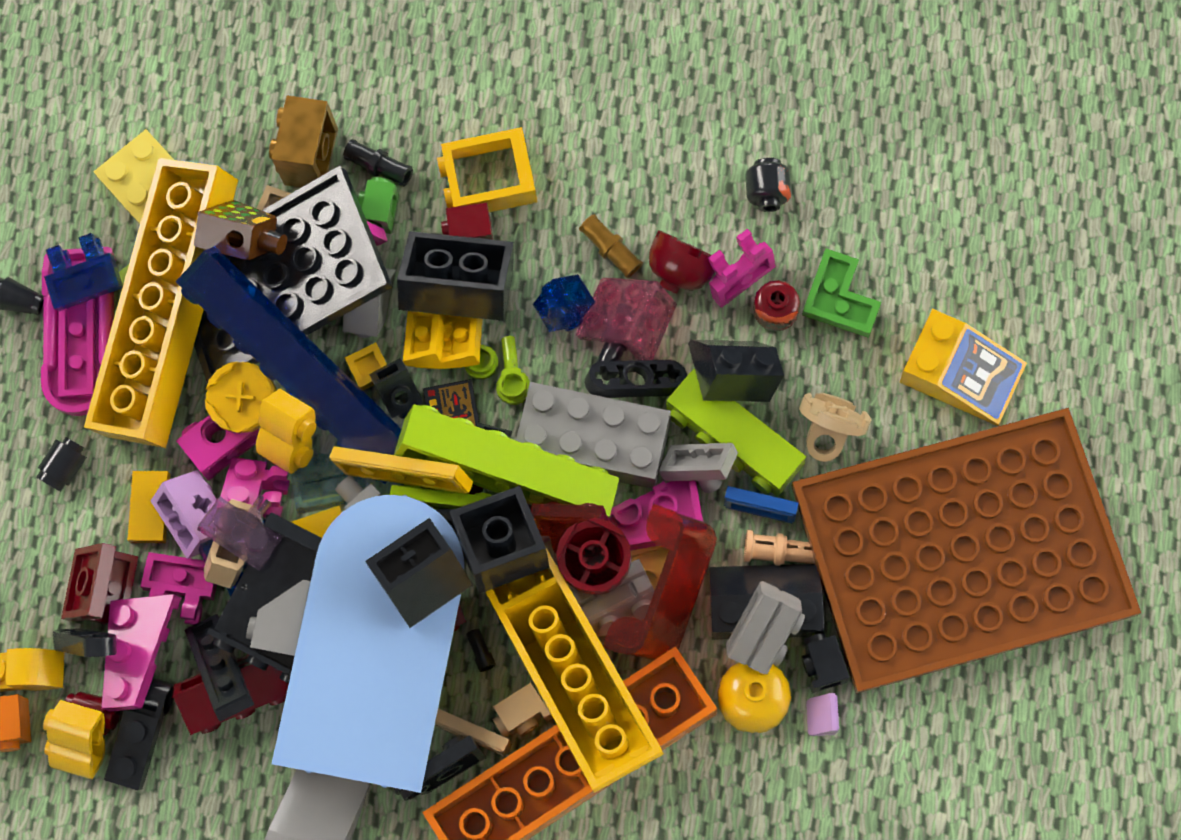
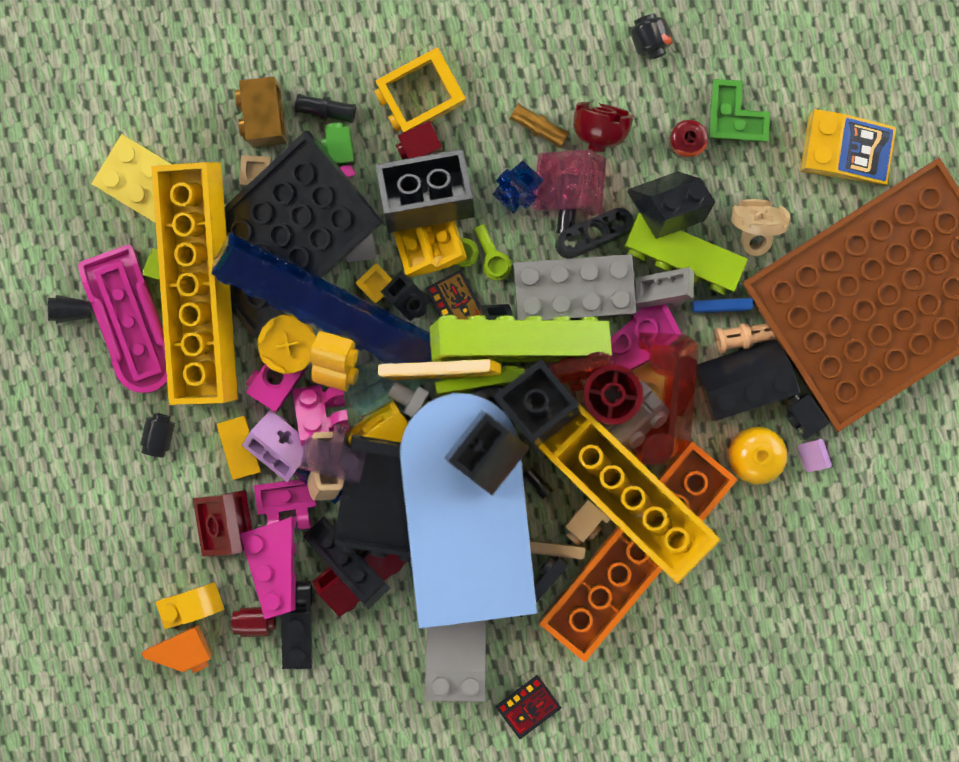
camera: 25 degrees left, 15 degrees up
yellow brick [43,700,105,780] -> none
clear blue plate [44,233,123,311] -> none
black beam [53,628,117,657] -> none
reddish brown torso [194,200,287,260] -> none
light grey slope [246,580,311,656] -> none
dark pink plate [708,229,776,308] -> none
light grey brick [726,581,805,674] -> none

